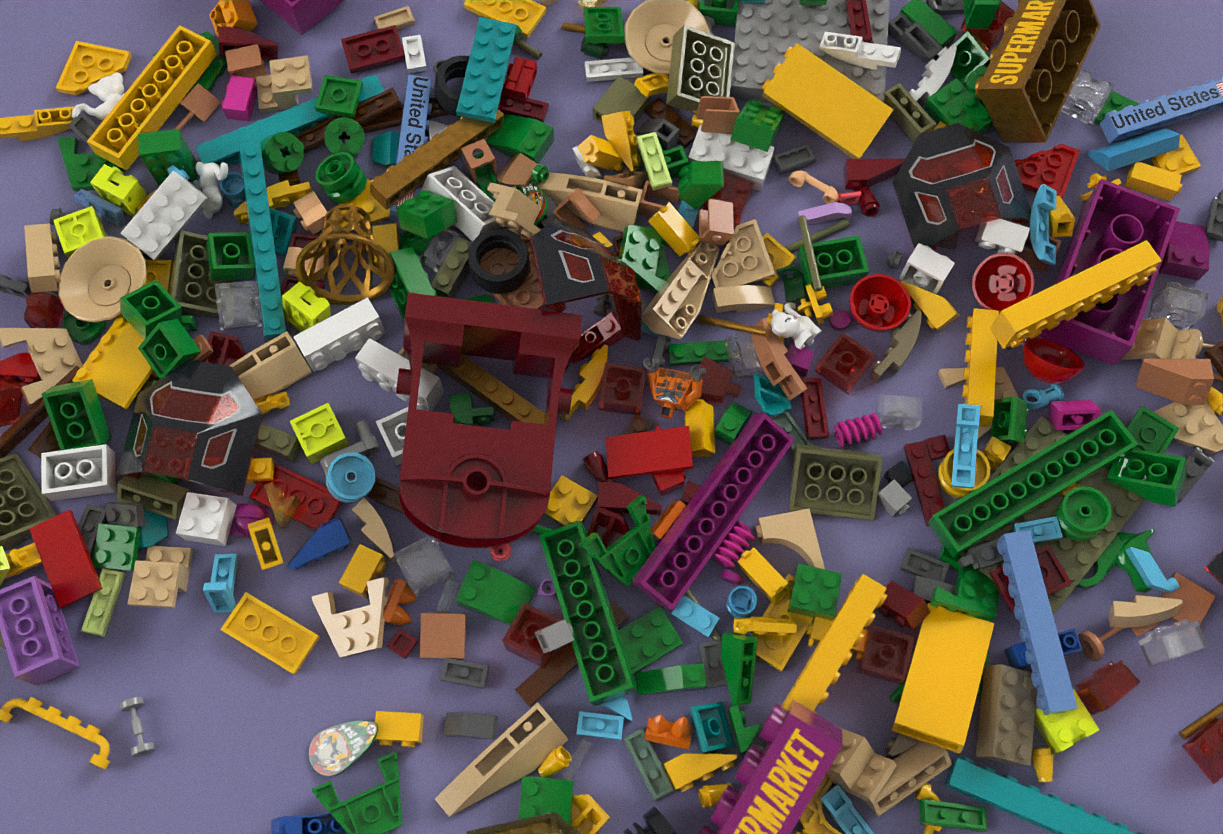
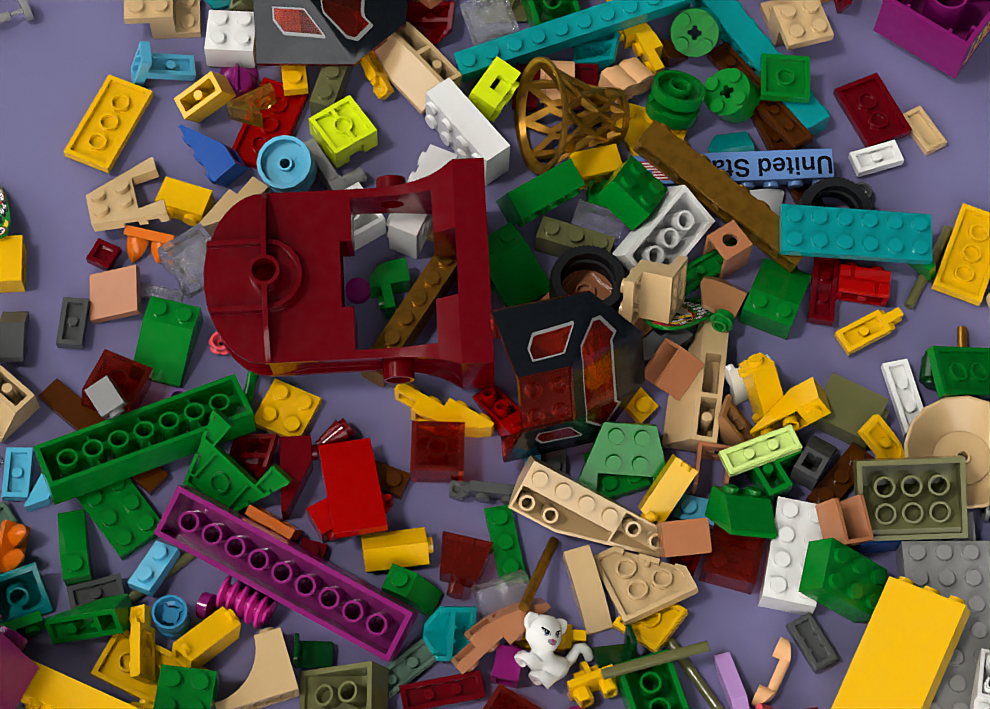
camera: 80 degrees right, 5 degrees down
torso [643,357,706,419] -> none
none -> dark green bracket [293,633,334,669]
none -> yellow hinge [834,307,904,356]

